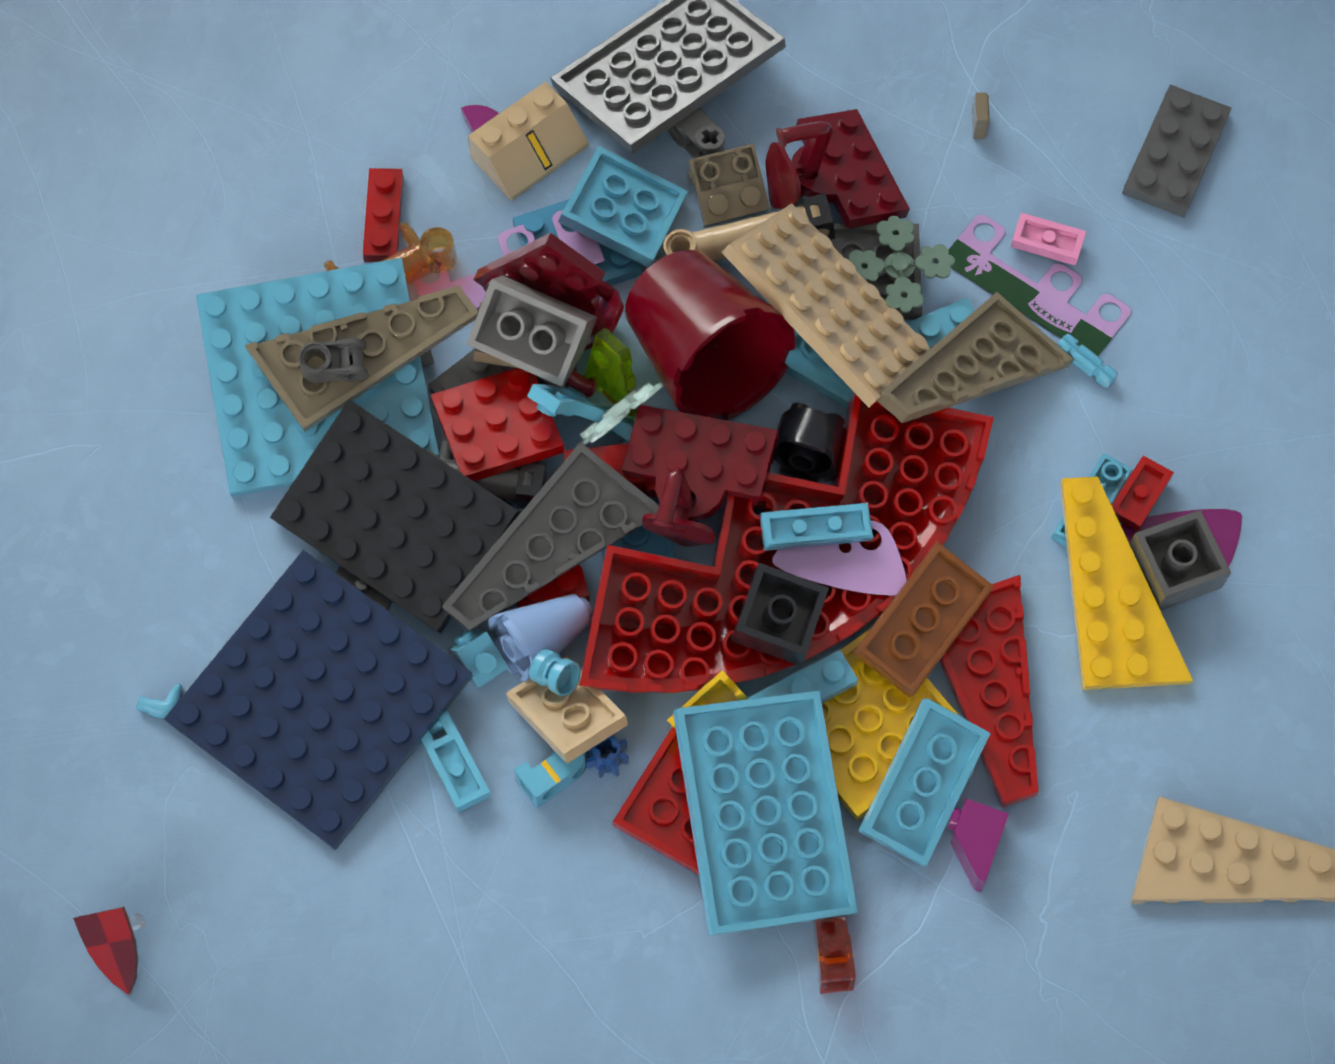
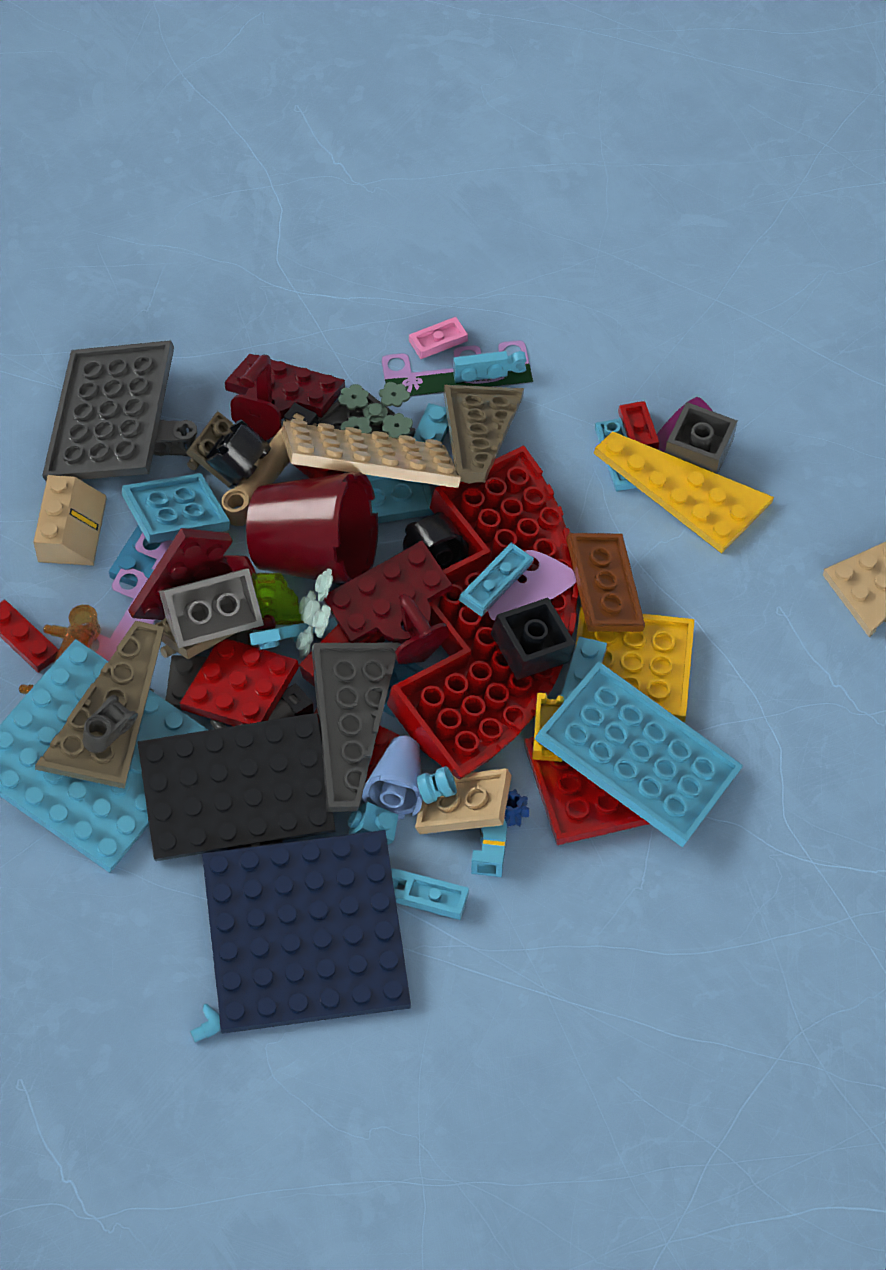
camera: 45 degrees left, 10 degrees down
shield [73,906,145,995] -> none
magenta tile [461,105,499,132] -> none
clear red leg [814,916,856,994] -> none
medium azure plate [858,698,991,866] -> none
red wing [939,575,1039,808] -> none
magenta slope [947,798,1009,892] -> none
dark tan tile [972,93,990,139] -> none
medium azure axle [1058,334,1118,388] -> none
dark grey plate [1122,85,1232,218] -> none
none -> black brick [205,420,272,485]
none -> medium azure plate [453,351,527,383]

